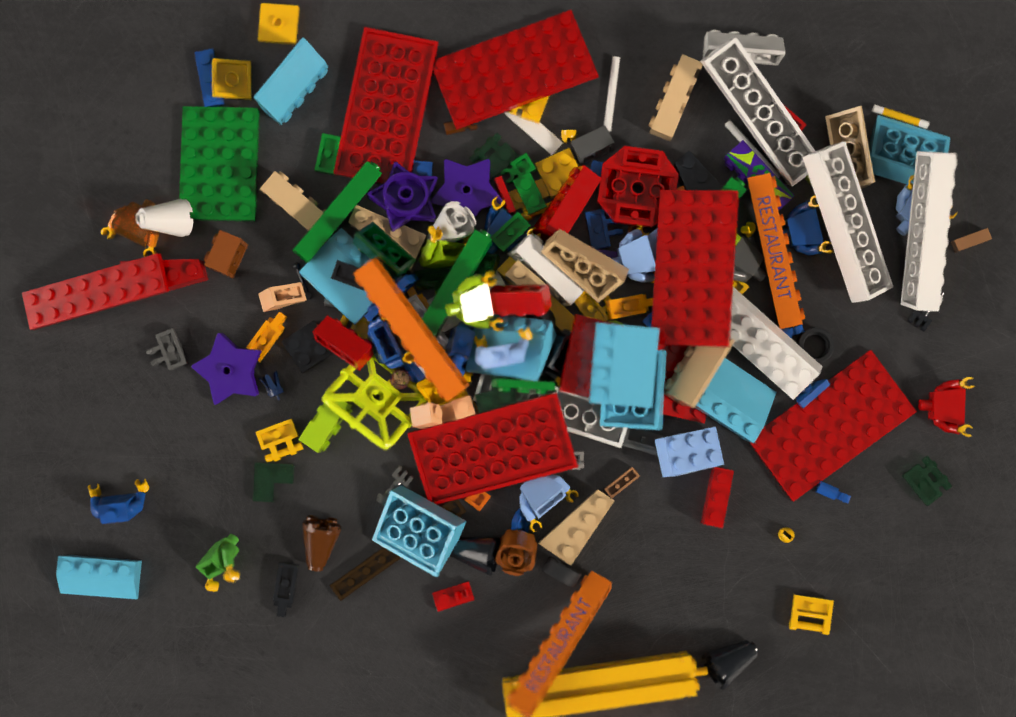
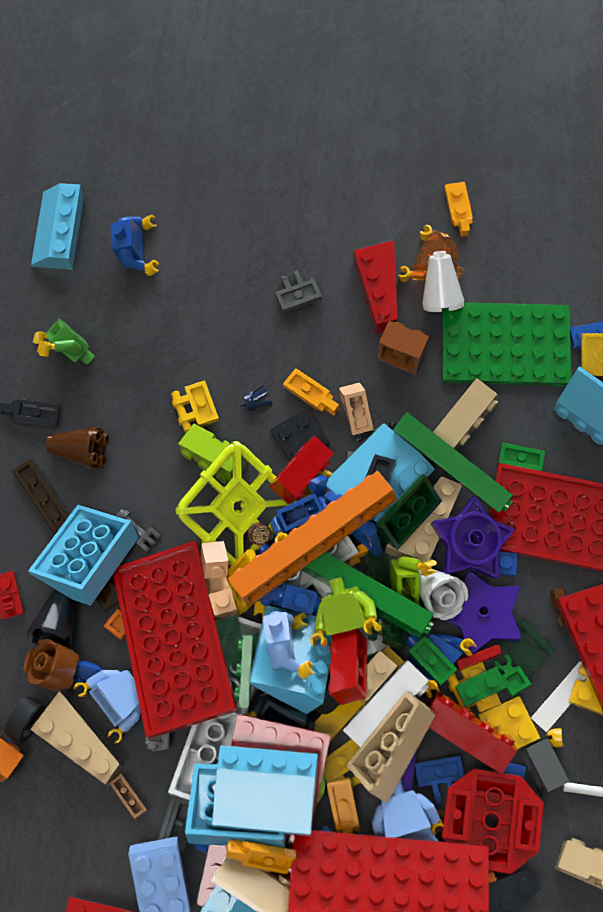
camera: 90 degrees right, 15 degrees down
red plate [22,253,169,330] -> none
dark purple plate [191,332,261,405] -> none
clear green plate [253,463,294,502] -> none
none -> light orange hinge [226,840,296,874]
none -> blue tile [309,475,328,498]
none -> light orange hinge [444,182,473,237]

